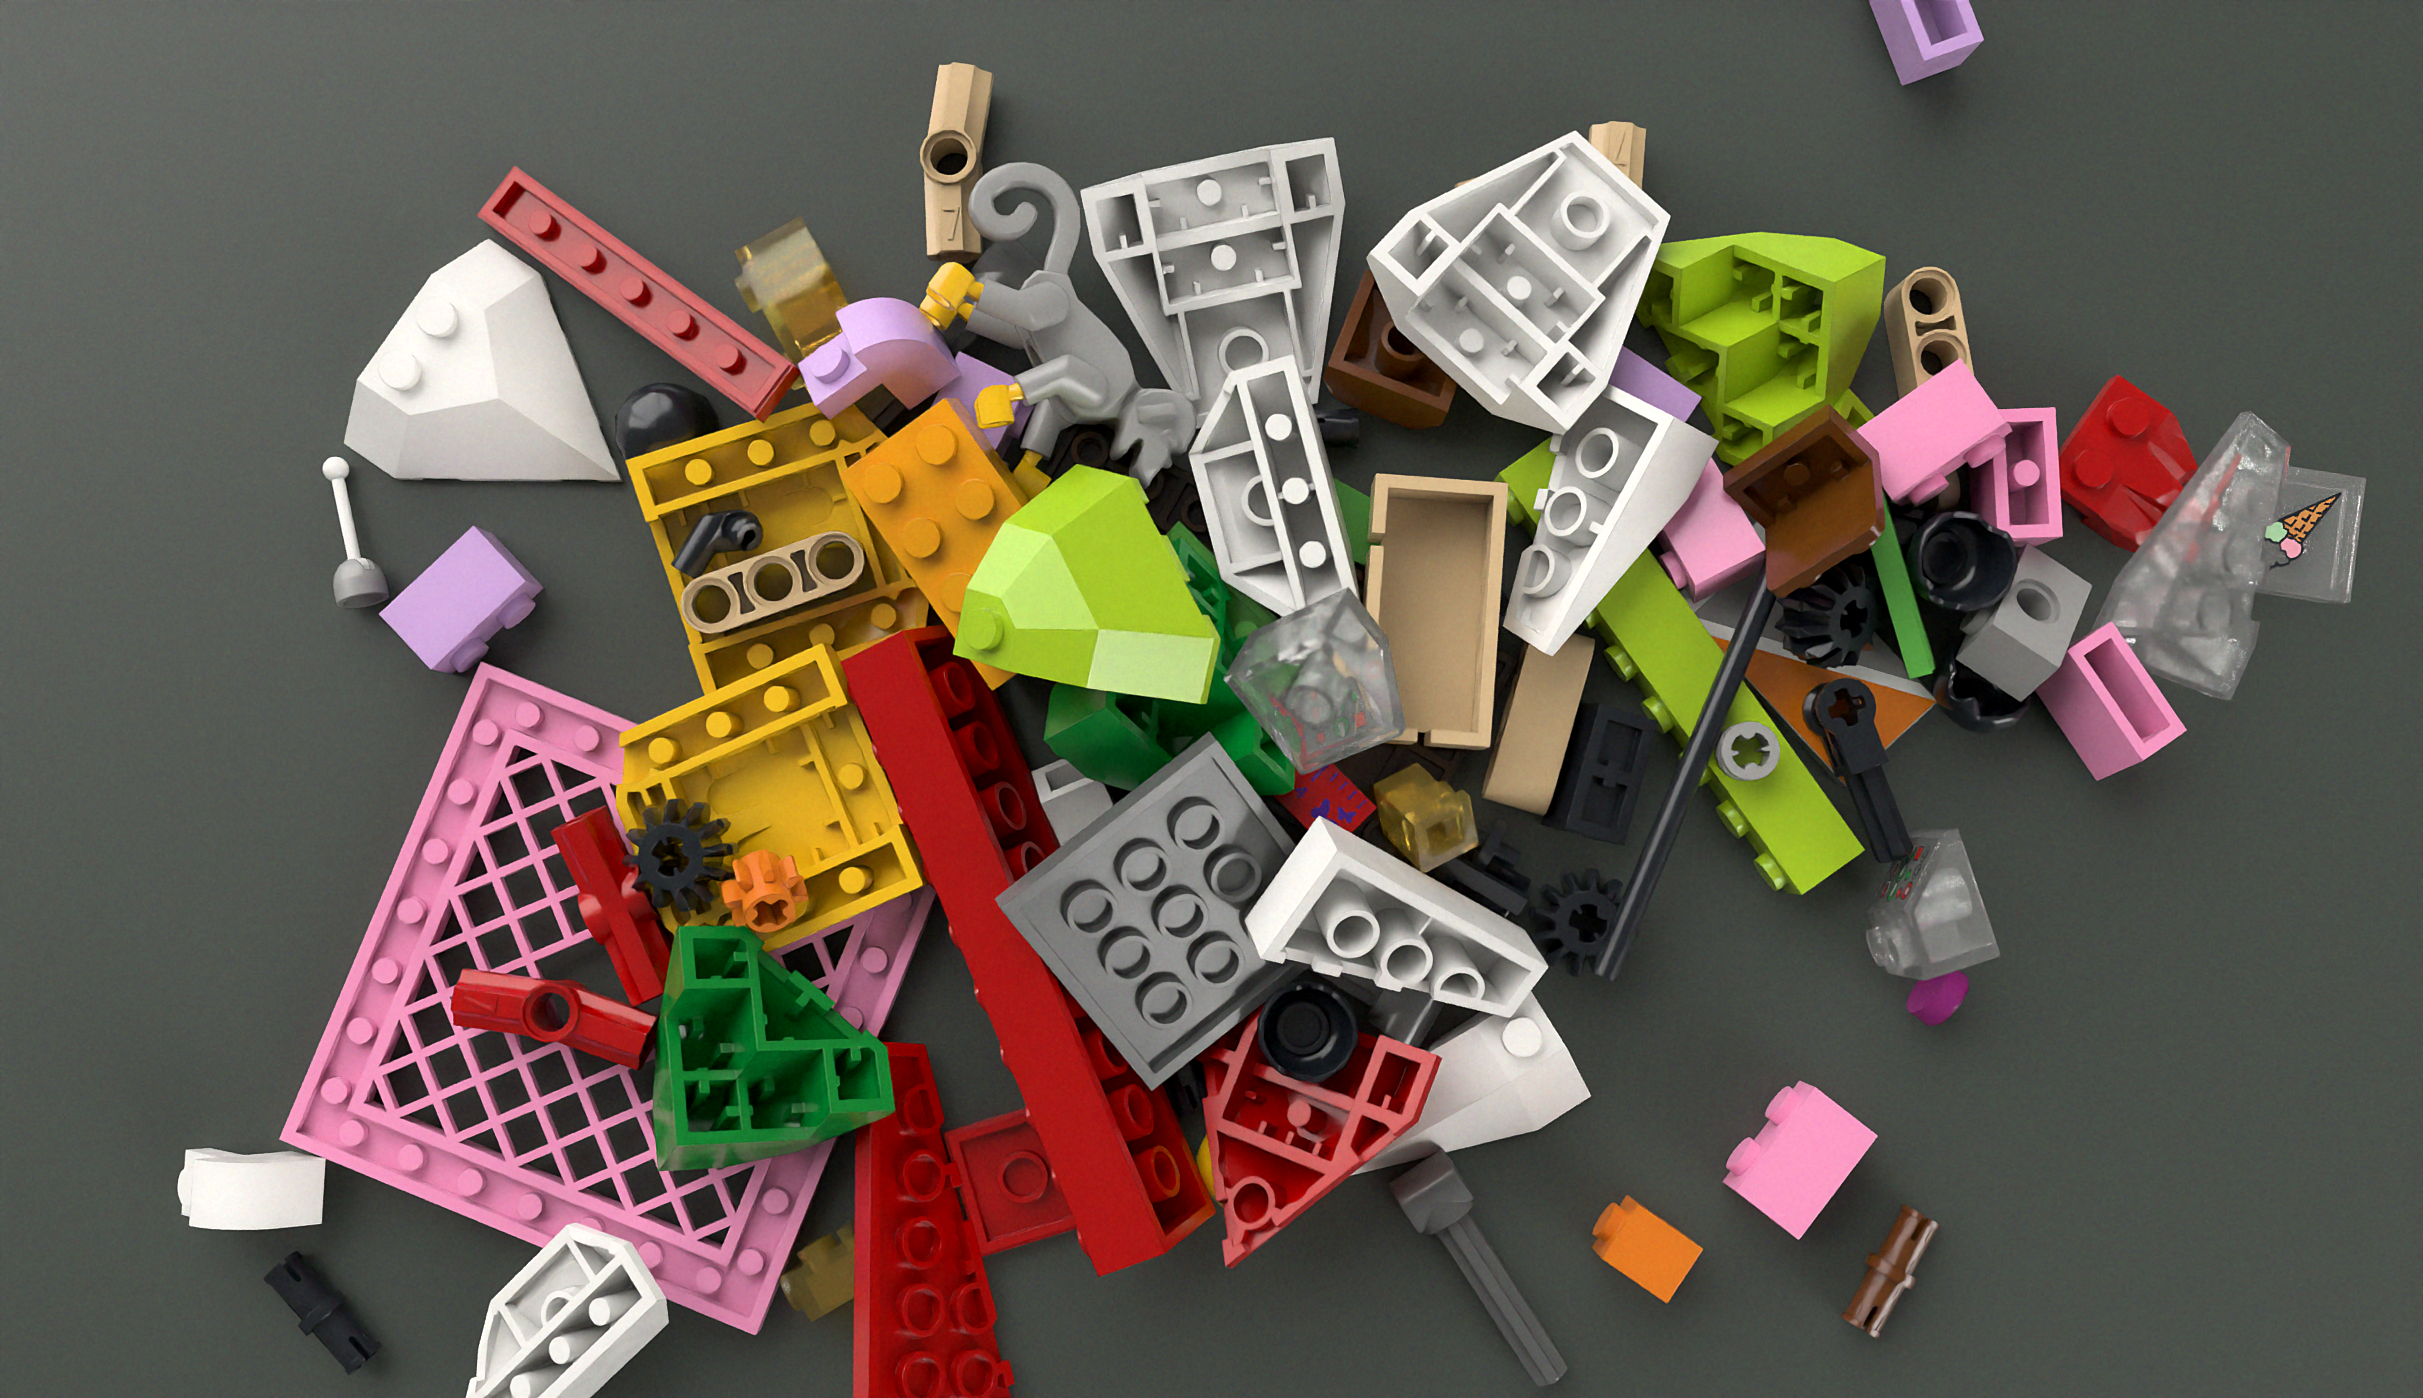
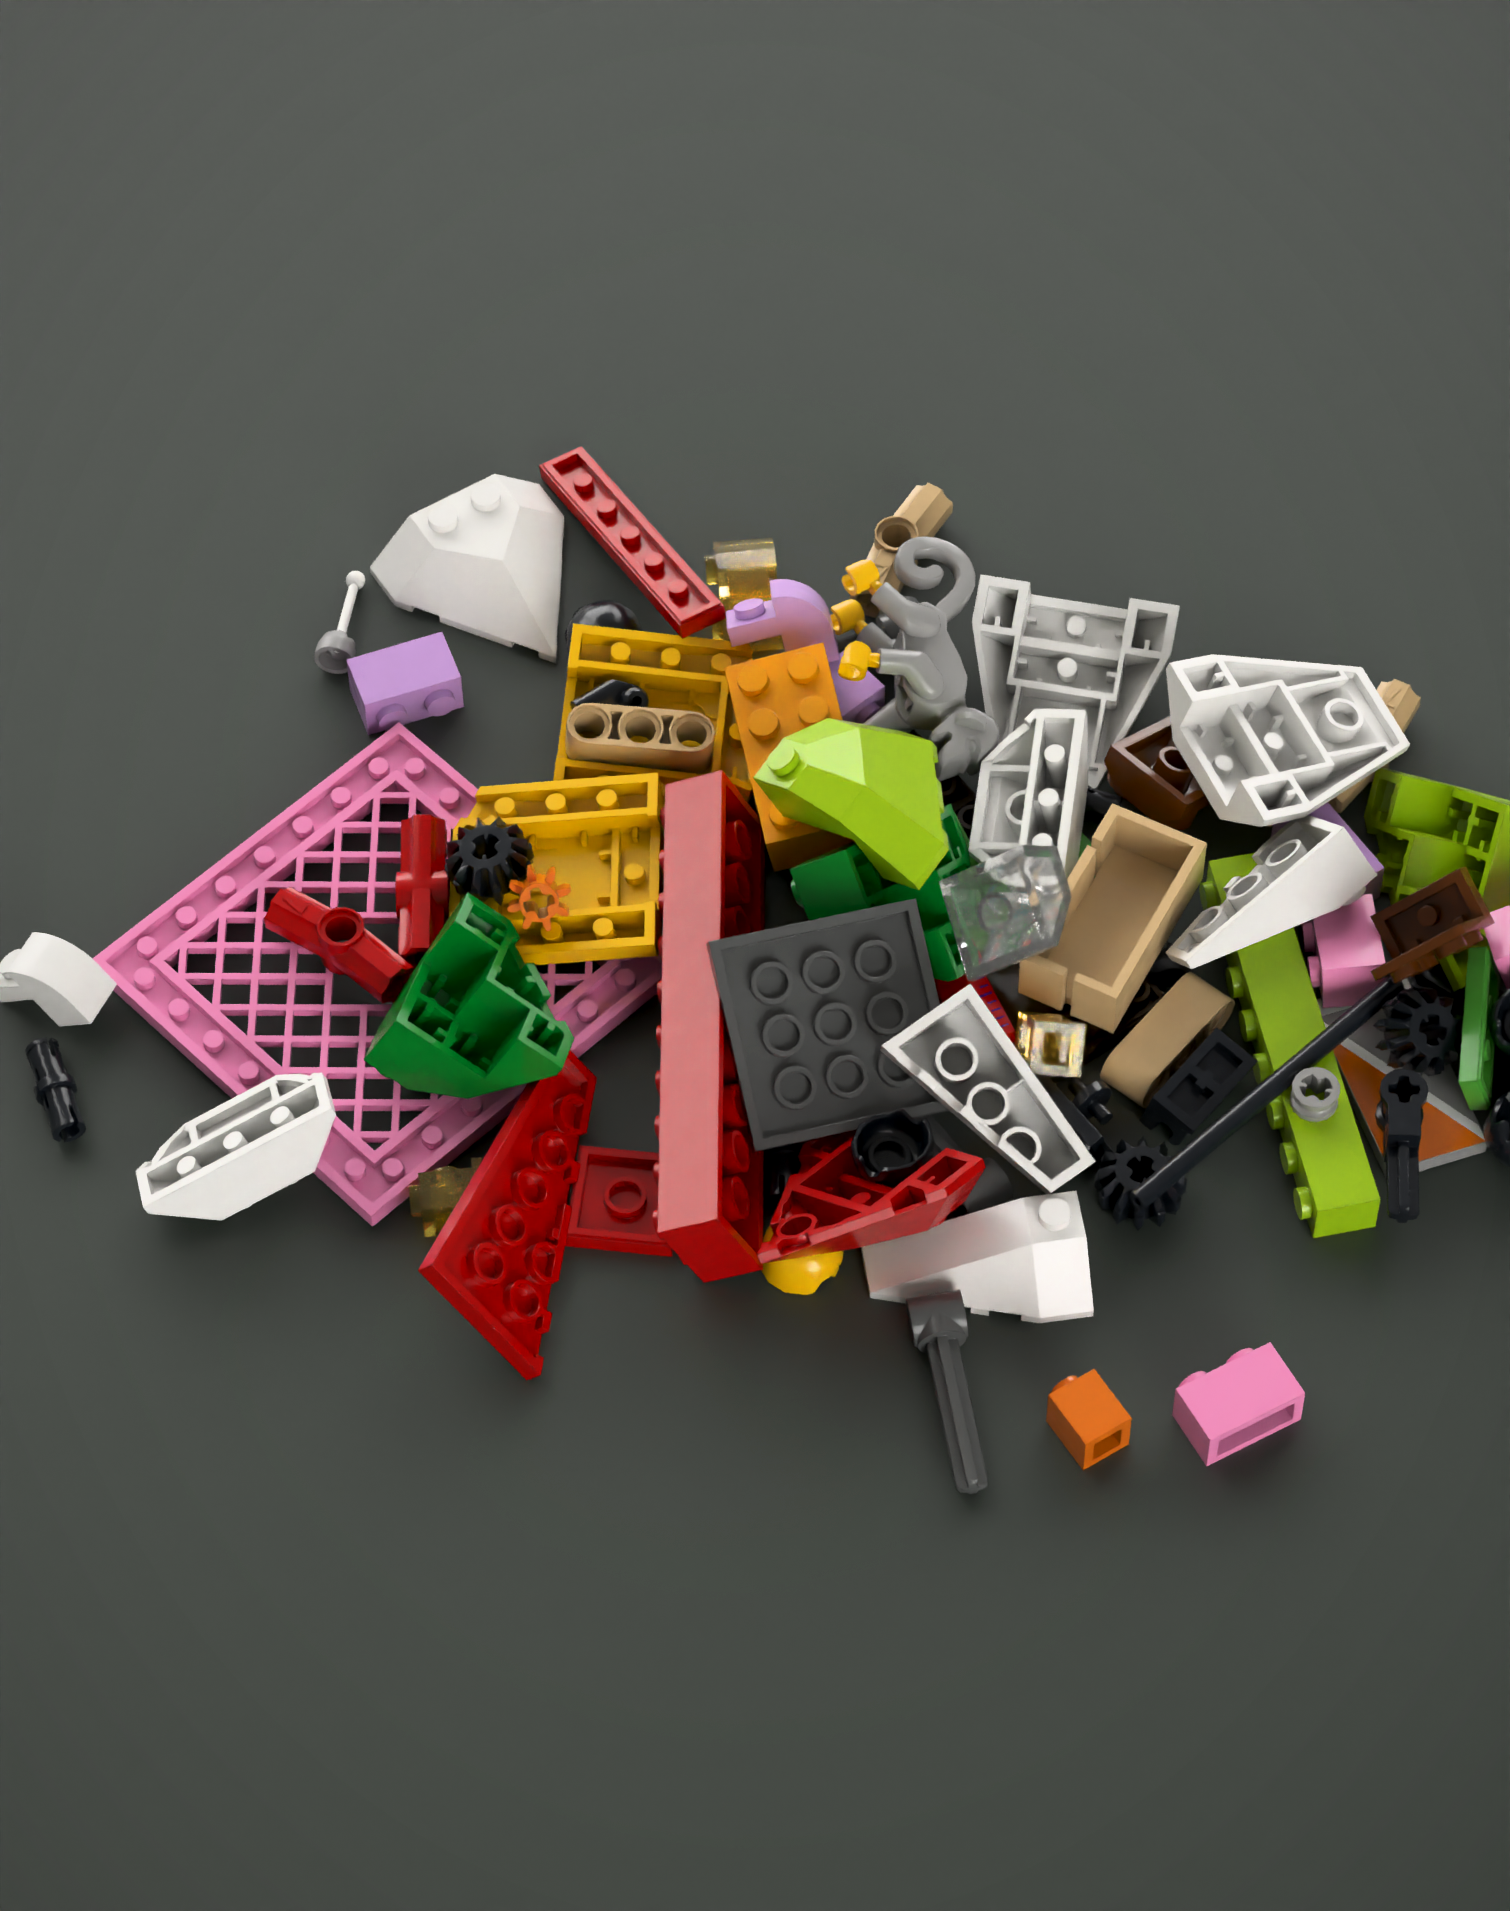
camera: 20 degrees right, 30 degrees down
reddish brown pin [1841,1204,1941,1339] -> none
clear slope [1866,828,2001,981] -> none
magenta tile [1906,961,1969,1026] -> none

